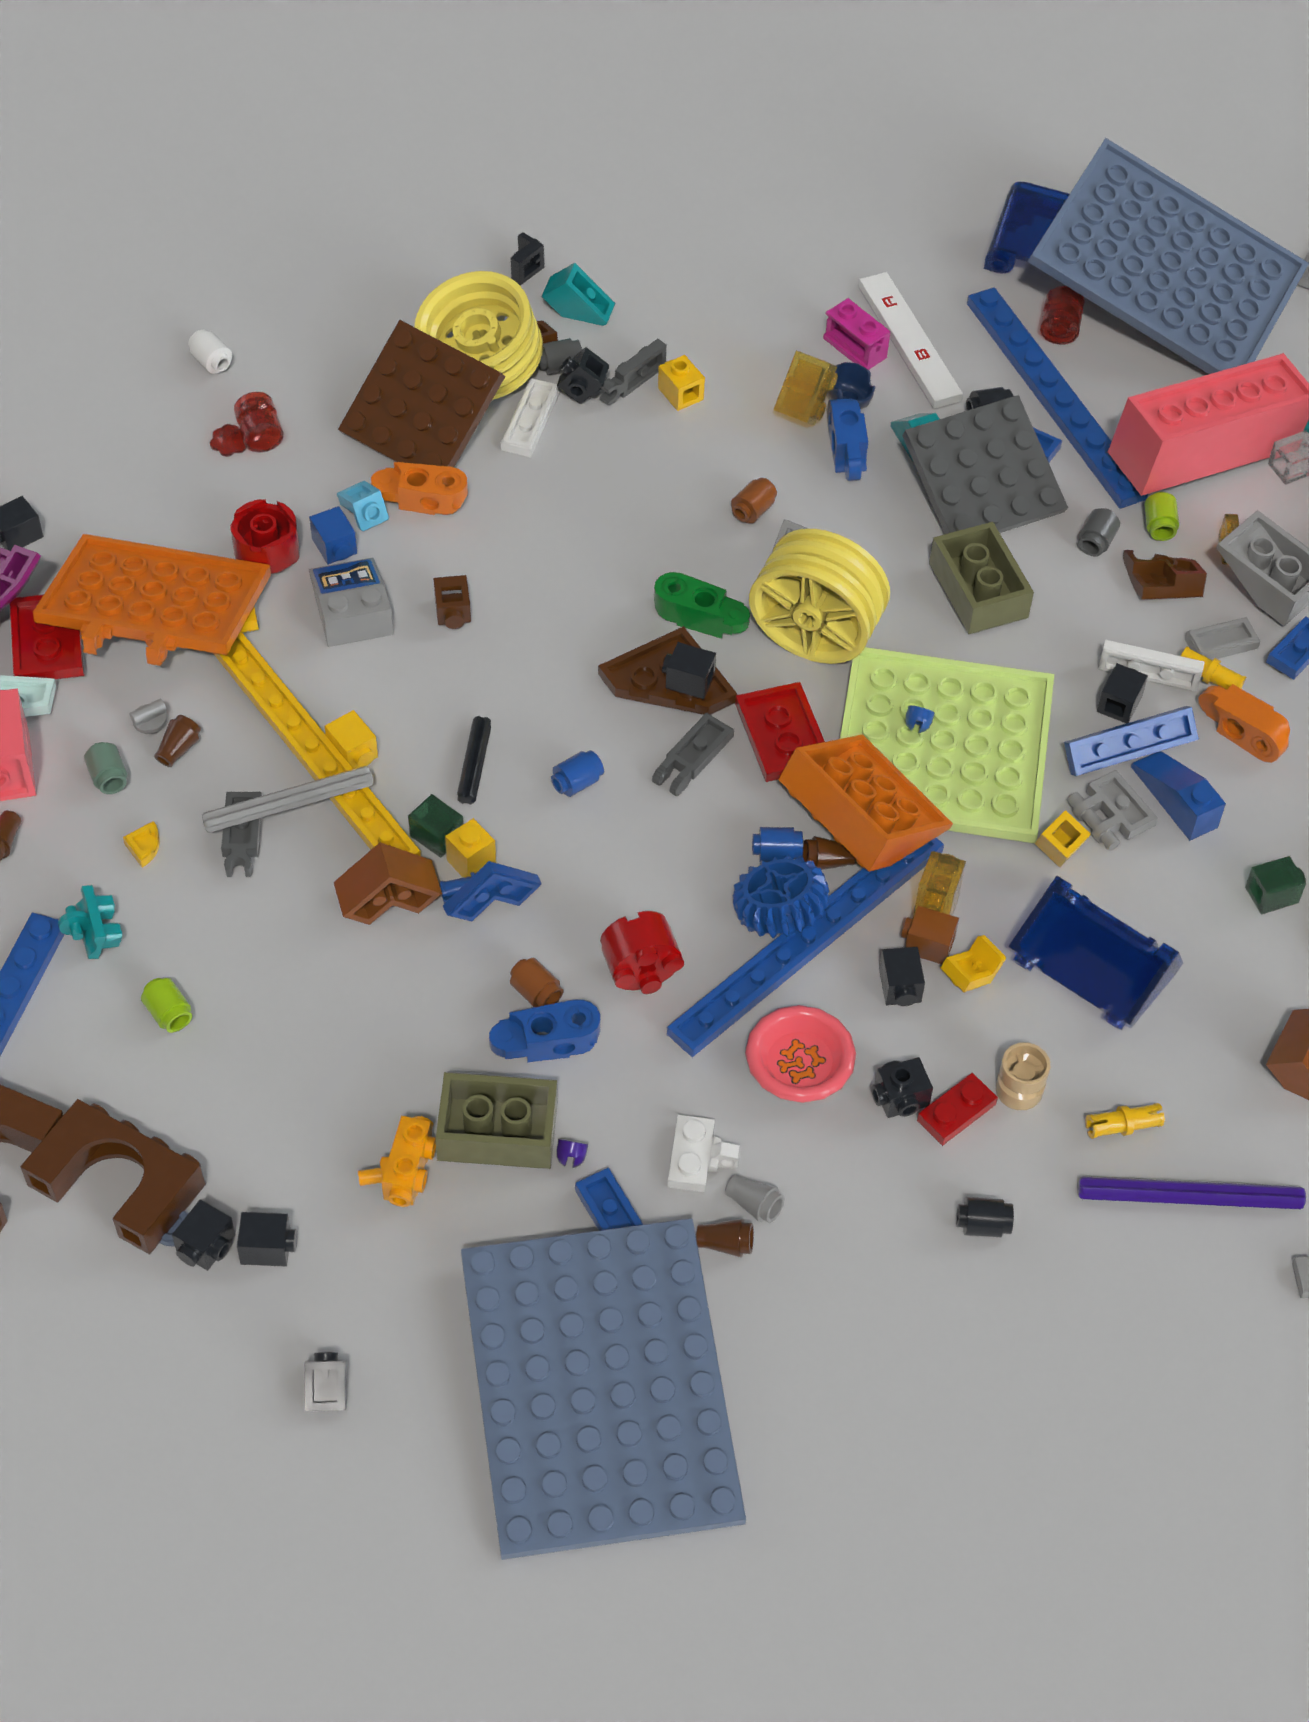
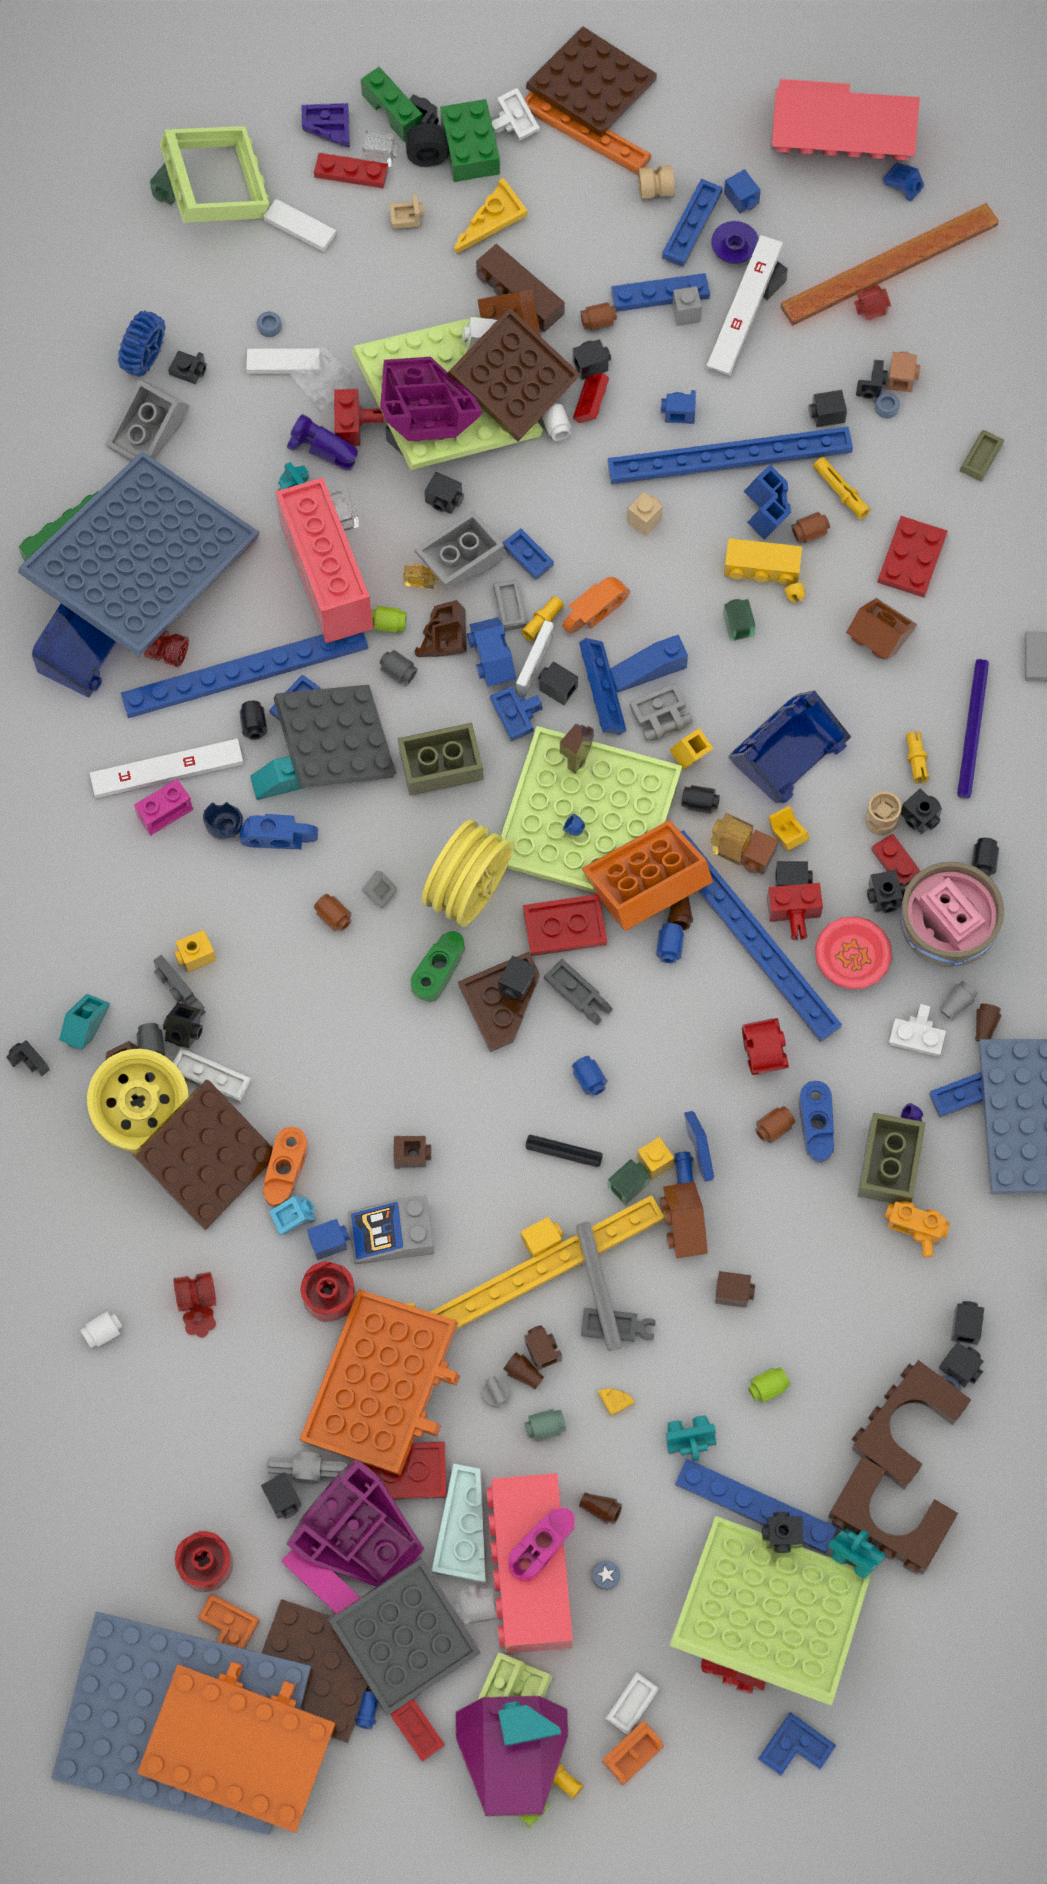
camera: 80 degrees left, 15 degrees up
blue gear [733,855,829,938] -> none
clear yellow brick [773,350,838,426] -> none
none -> light grey axle [267,1452,348,1484]
none -> blue brick [467,617,516,686]
none -> blue hinge [490,686,543,742]
none -> reddish brown brick [524,1325,562,1370]
none -> reddish brown slope [560,724,594,774]
none -> black brick [681,785,720,814]
none -> reddish brown brick [715,1271,755,1308]
none -> red brick [767,883,823,941]
none -> black brick [900,788,942,834]
none -> bright pink piece [900,862,1004,967]

